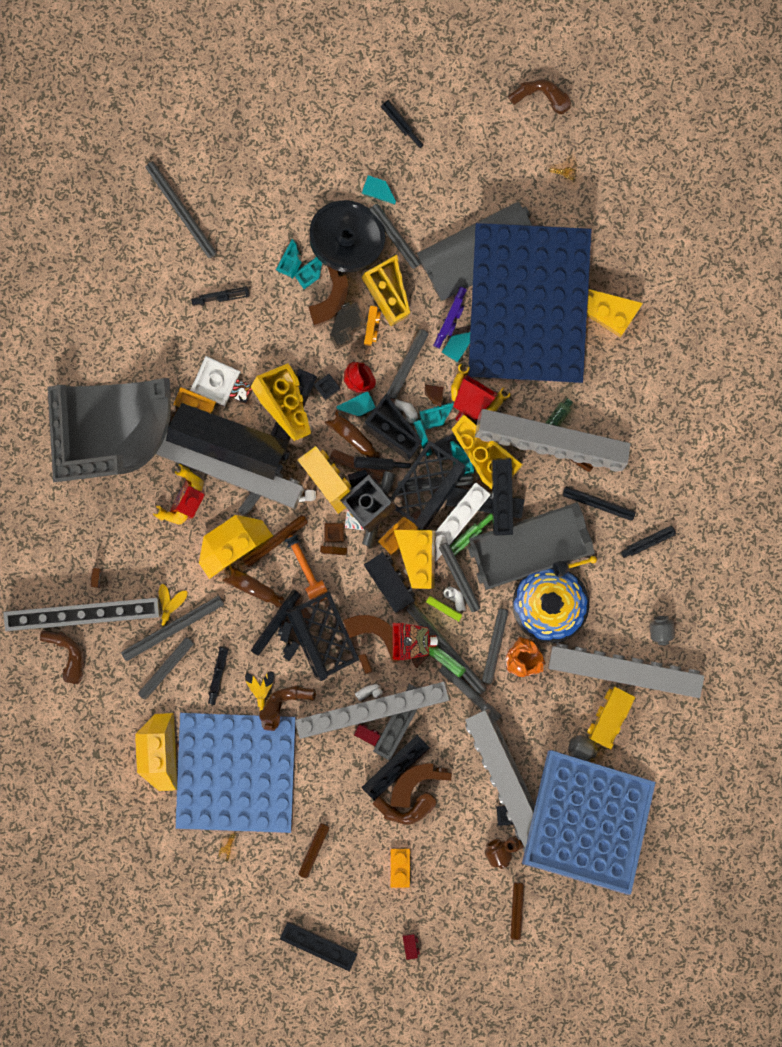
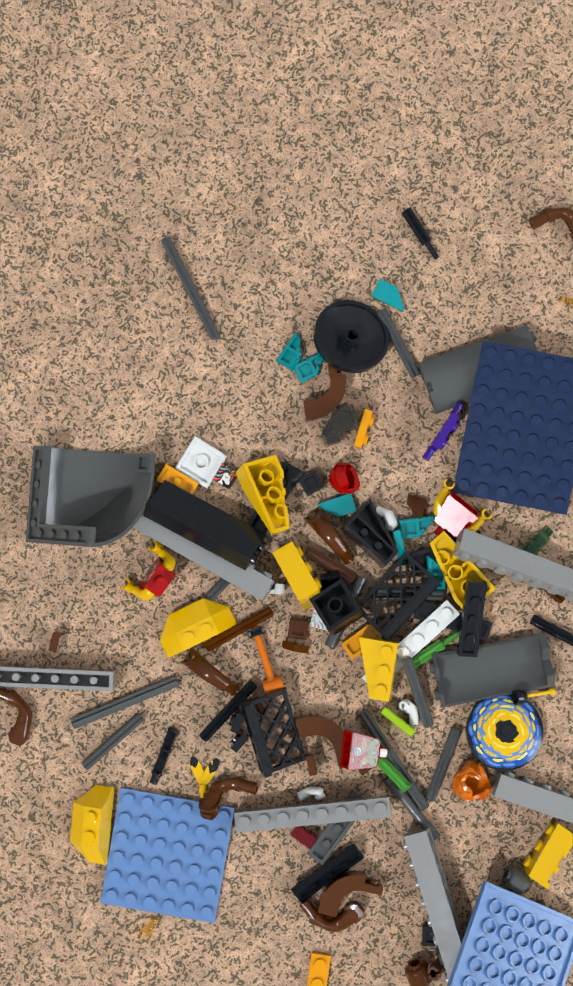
camera: 10 degrees right, 0 degrees up
yellow piece [158,584,187,626] -> none
black piece [191,286,250,306] -> none
reddish brown axle [298,823,329,878] -> none
black axle [353,456,411,470] -> none
yellow wedge [362,255,410,327] -> none
black wedge [364,552,416,614] -> none
dark grey axle [387,329,429,399] -> none
teal tile [441,332,470,363] -> none

